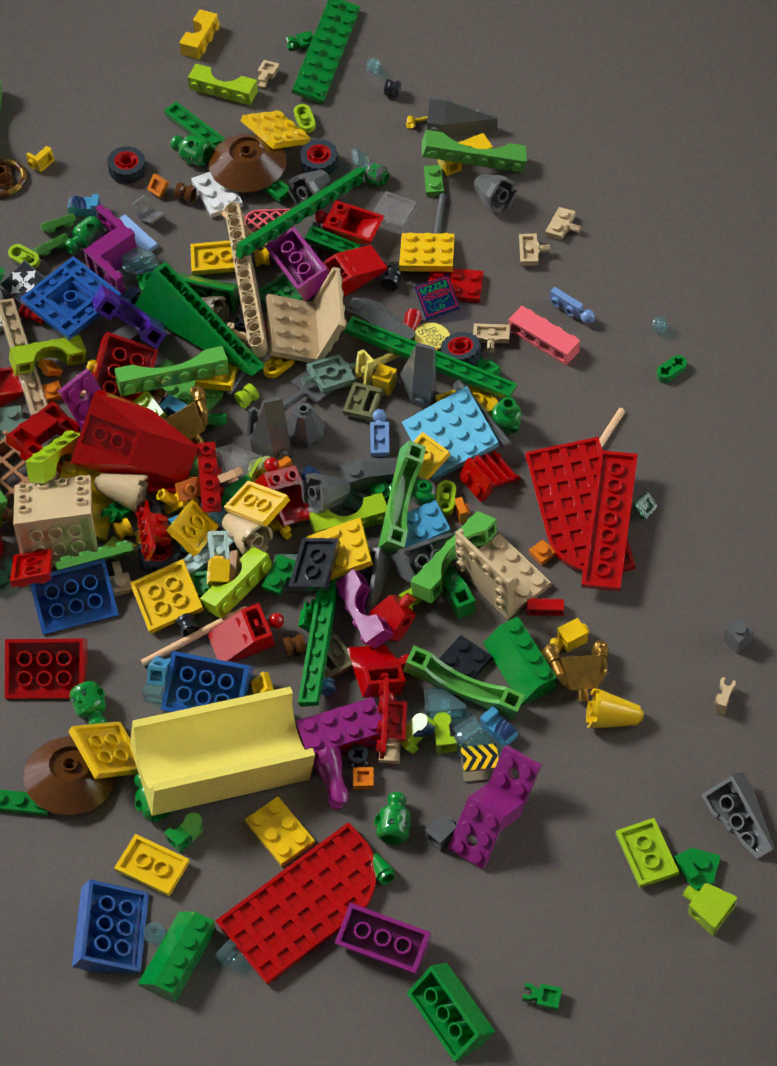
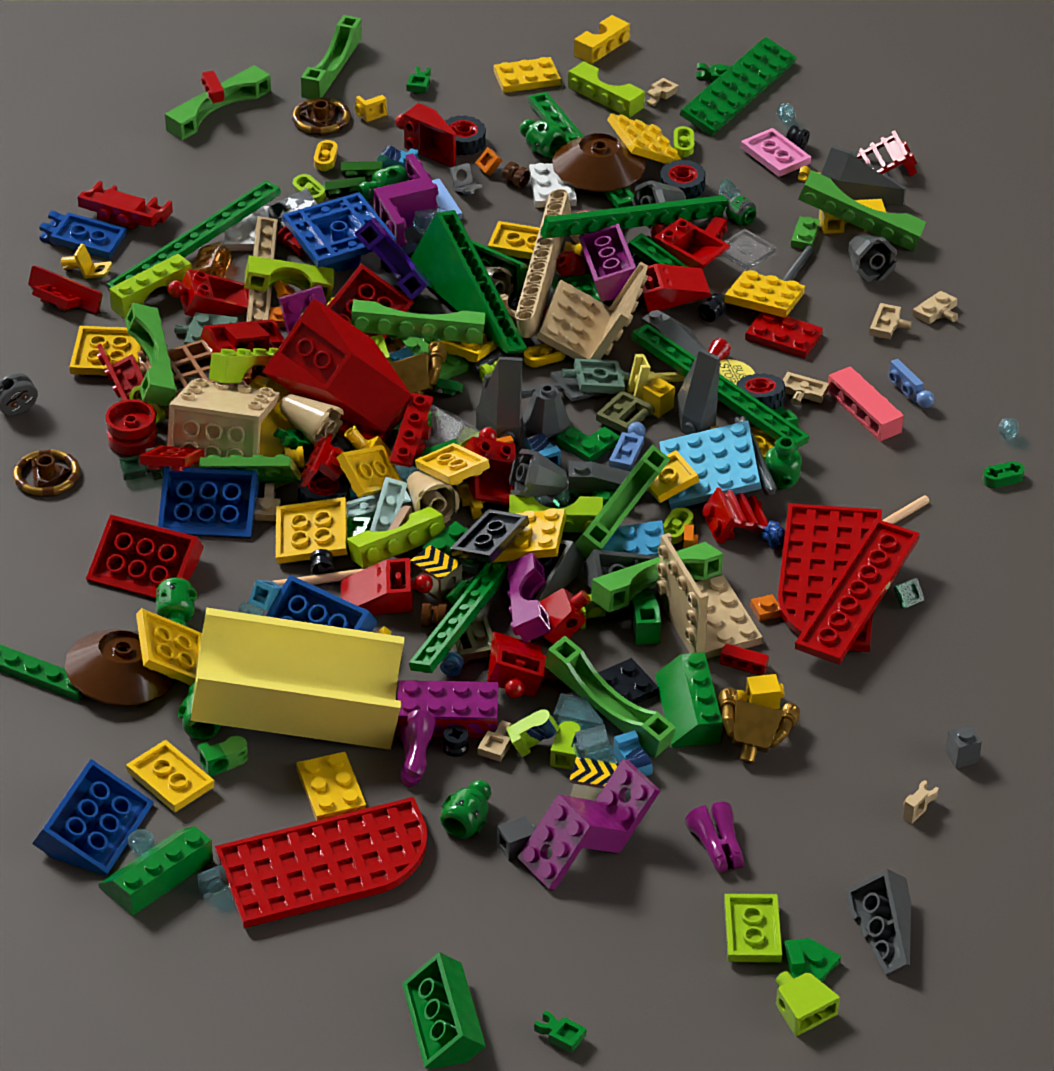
camera: 15 degrees right, 15 degrees down
orange bracket [175,477,201,502] -> none
yellow brick [207,556,230,585] -> none
light nougat plate [218,466,243,484] -> none
magenta brick [335,903,432,976] -> none
orange plate [353,767,374,790] -> none
green cone [370,854,395,885] -> none
red bracket [376,677,407,759] -> none
green head [411,478,436,506] -> none
clear blue tile [414,275,460,321] -> none
yellow cone [586,688,644,729] -> none
none -> yellow plate [314,140,338,172]
none -> red slope [395,103,456,167]
none -> green plate [406,66,431,94]
none -> piece [411,545,462,602]
none -> yellow plate [494,57,561,93]
none -> leg [524,433,561,468]
none -> red head [555,250,586,278]
none -> green plate [556,426,620,462]
none -> magenta piece [685,801,744,873]
none -> red piece [705,216,728,240]
none -> bright pink plate [741,128,811,177]
none -> blue plant [761,520,785,549]
none -> plate [856,130,918,177]

